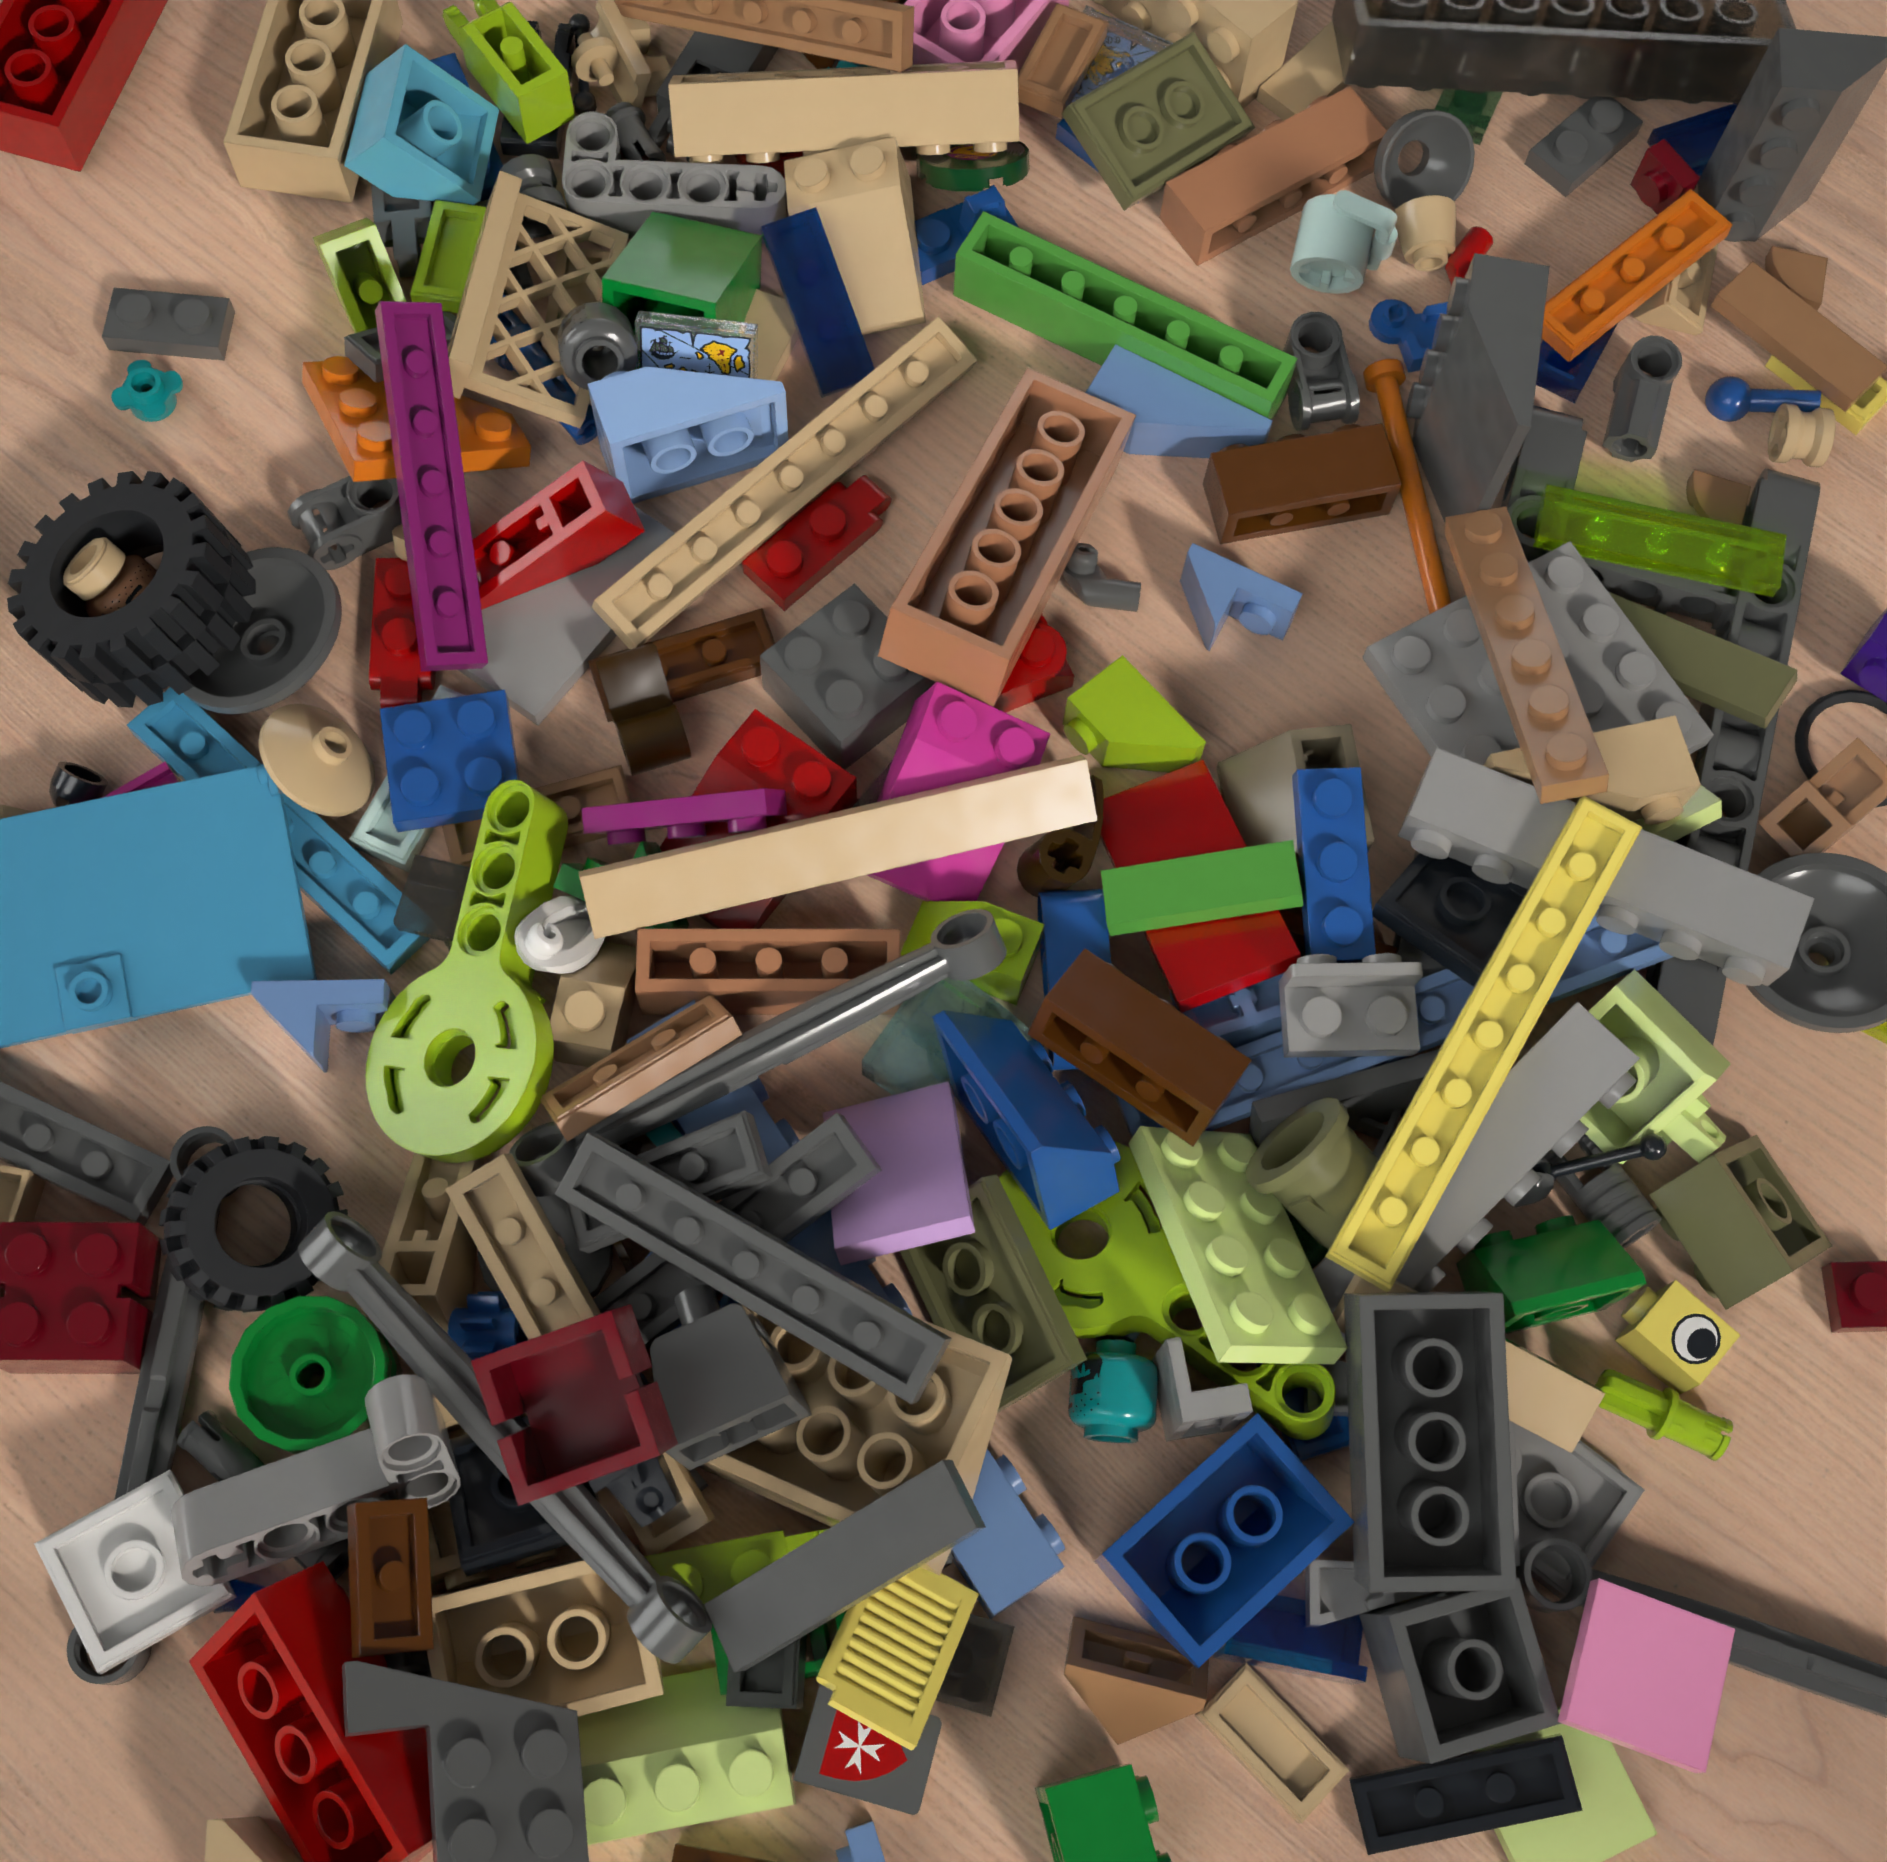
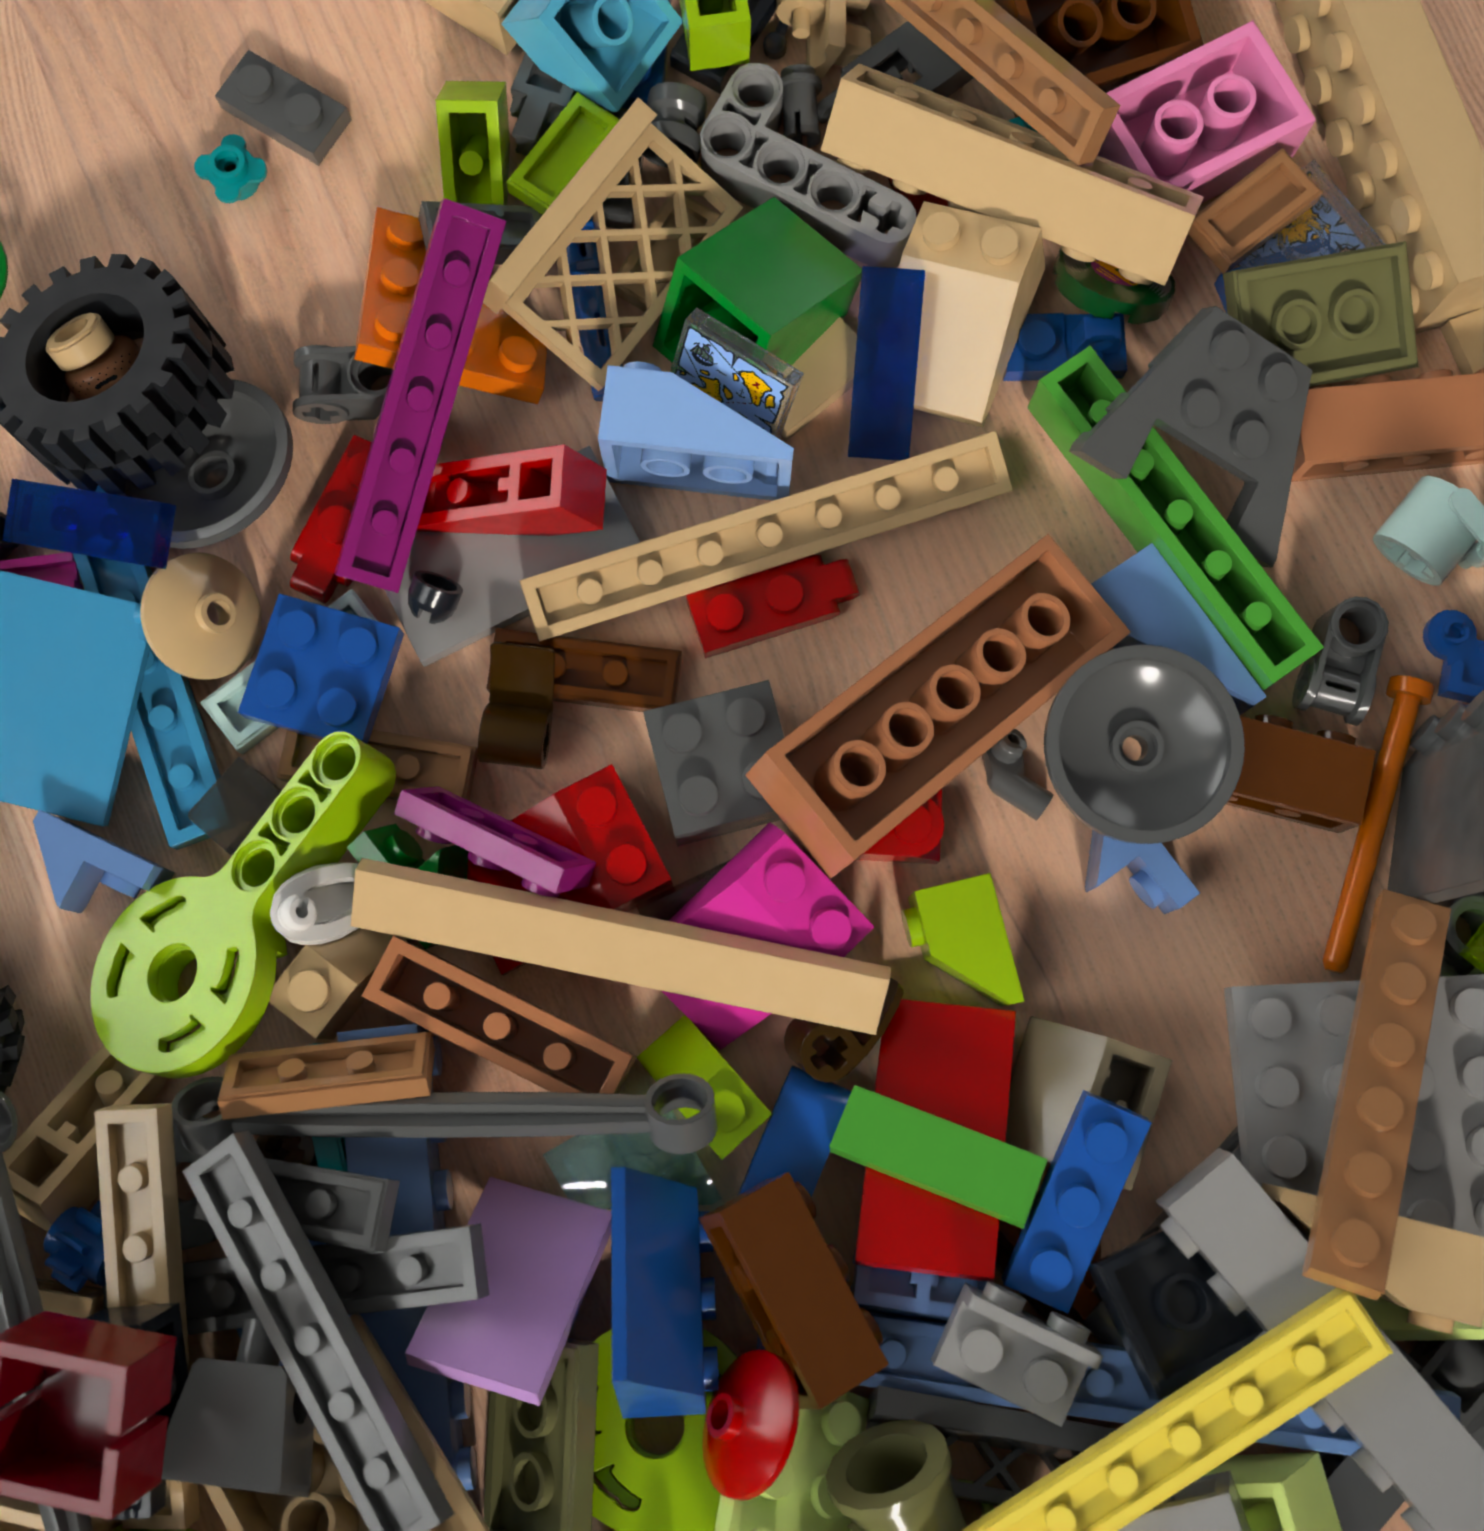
camera: 30 degrees right, 10 degrees up
dark grey head [557,302,638,390] -> none
none -> clear blue tile [2,478,176,569]
none -> black hinge [408,570,463,624]
none -> red dish [702,1350,799,1500]
none -> dark grey dish [1044,645,1245,844]
none -> dark grey wing [1069,306,1312,568]

